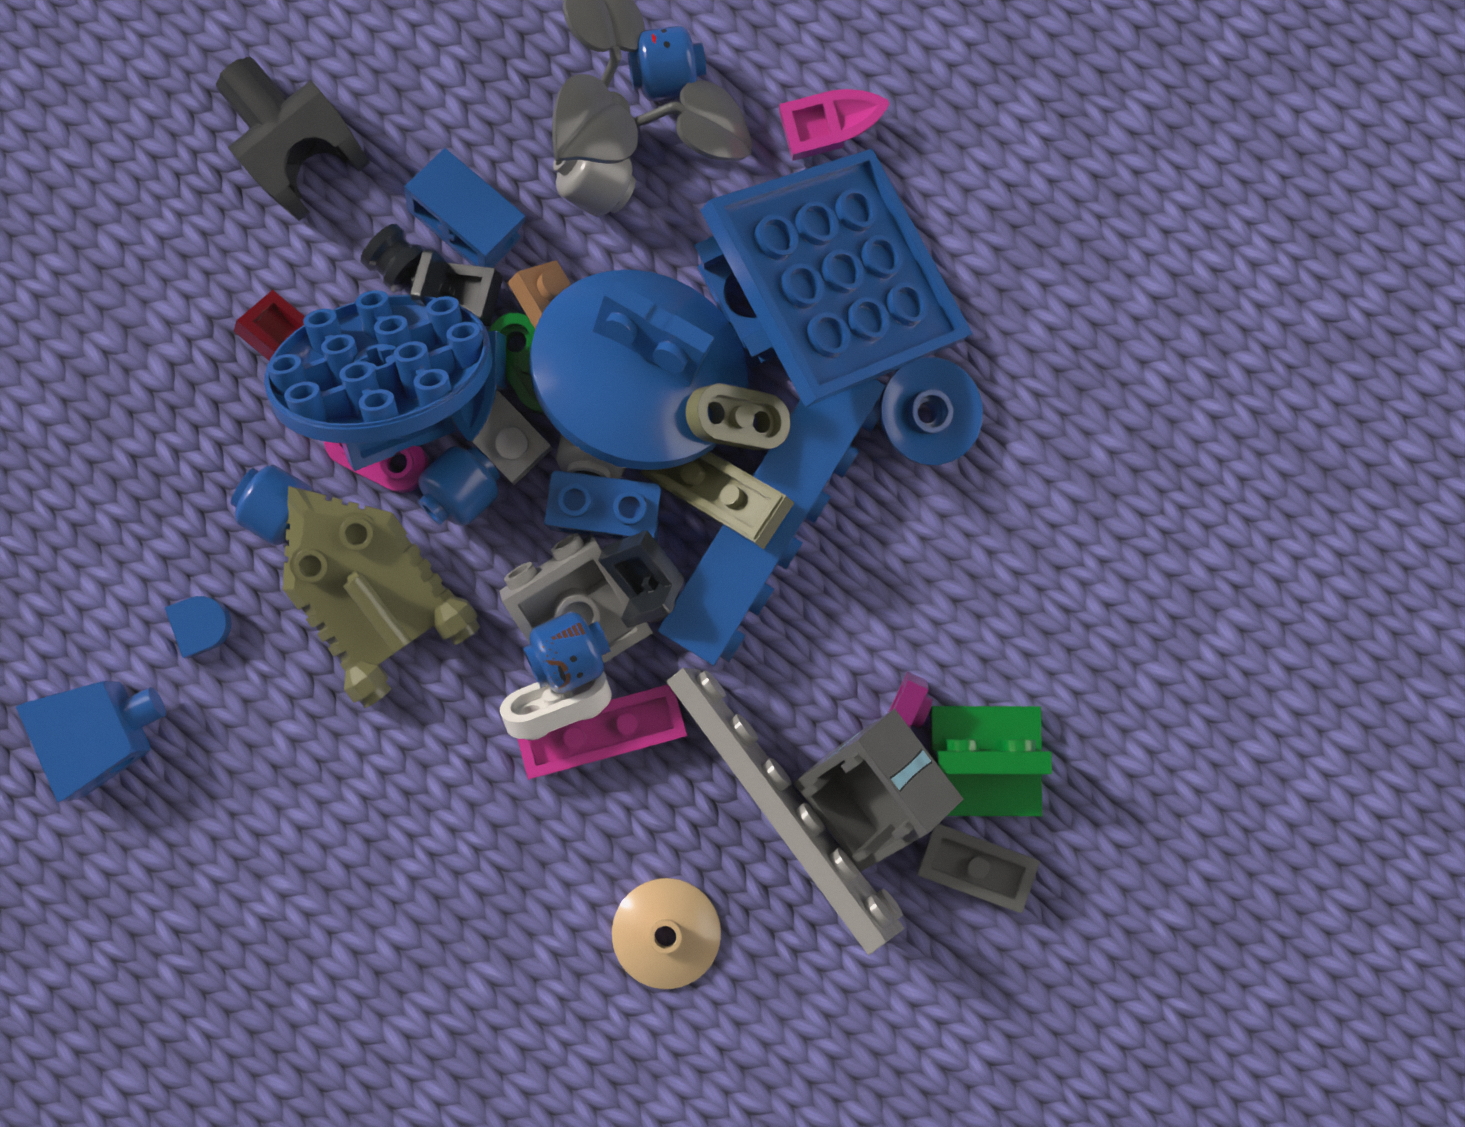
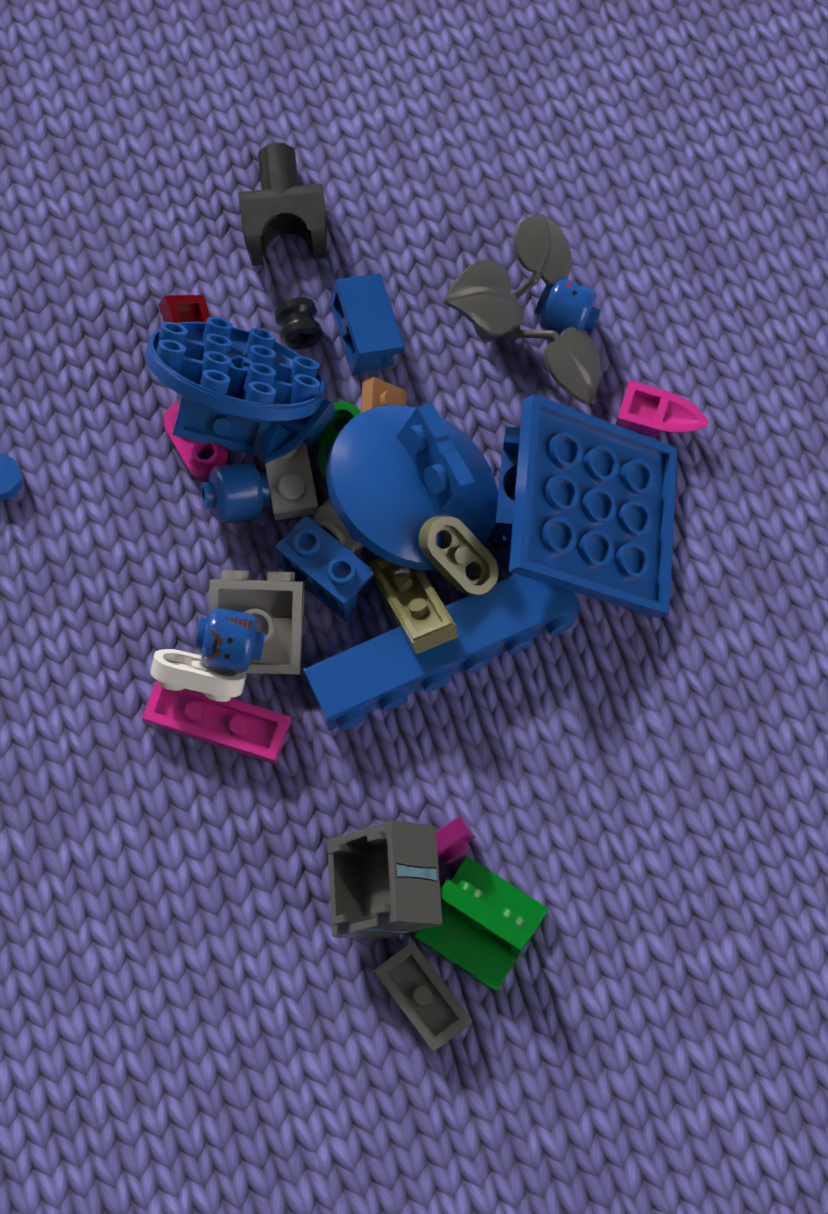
camera: 30 degrees right, 15 degrees down
blue head [230,465,313,546] -> none
olive shield [283,486,480,708] -> none
black bracket [410,250,503,326] -> none
light grey head [553,158,636,217] -> none
black bracket [598,530,685,628] -> none
tan dish [612,878,721,989] -> none
light grey wing [666,668,905,956] -> none
blue dish [879,357,983,466] -> none

